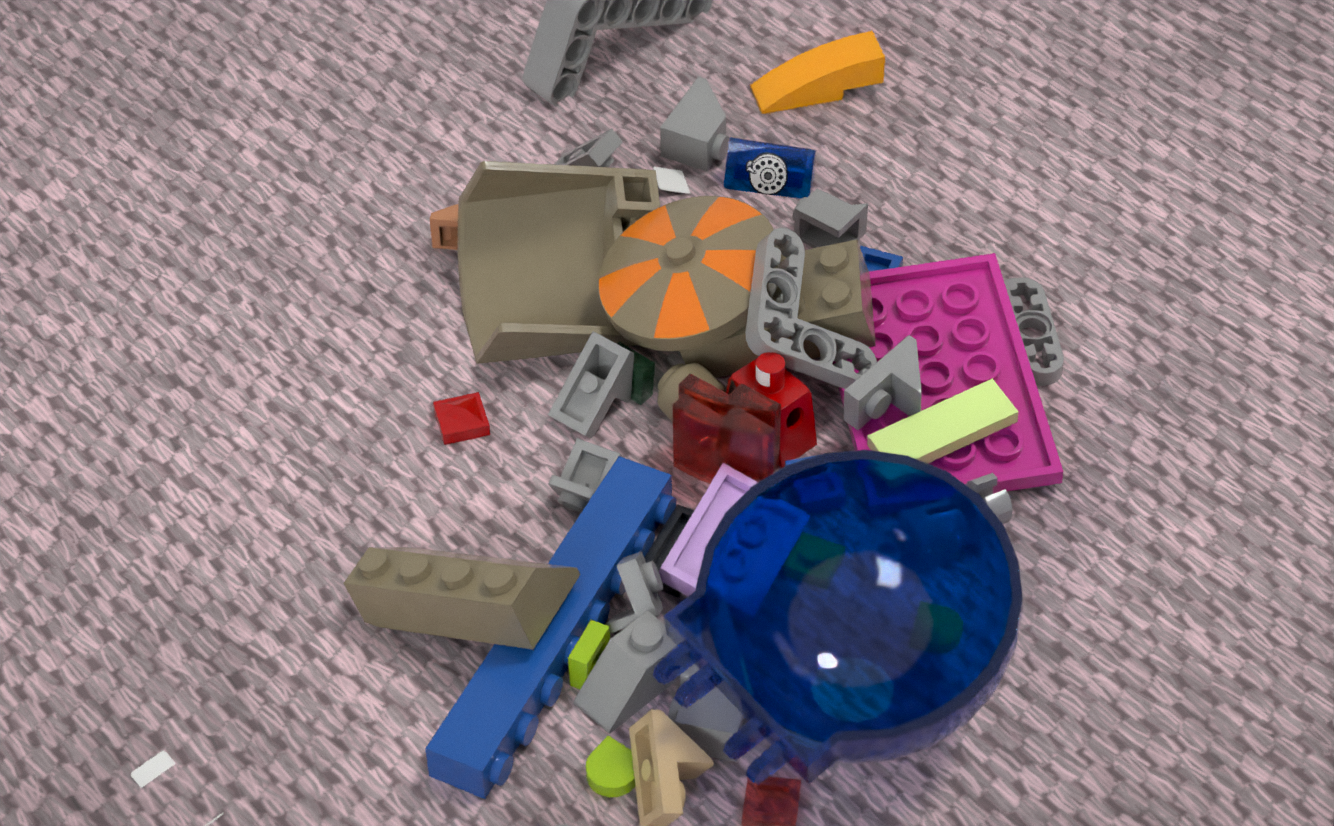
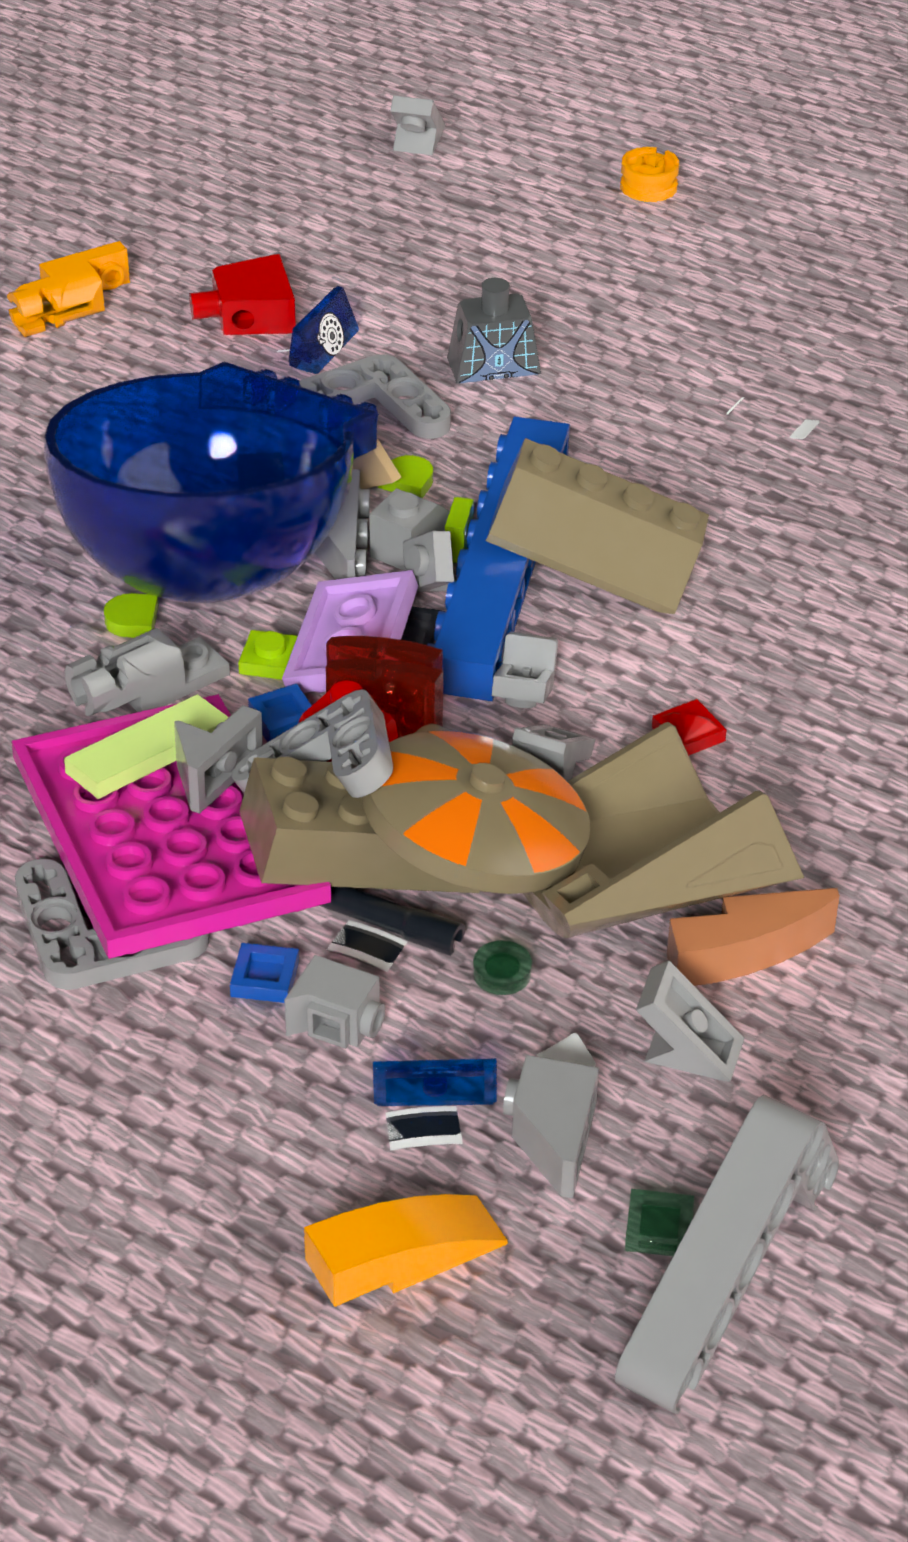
camera: 165 degrees right, 5 degrees down
none -> clear green tile [625,1189,695,1256]

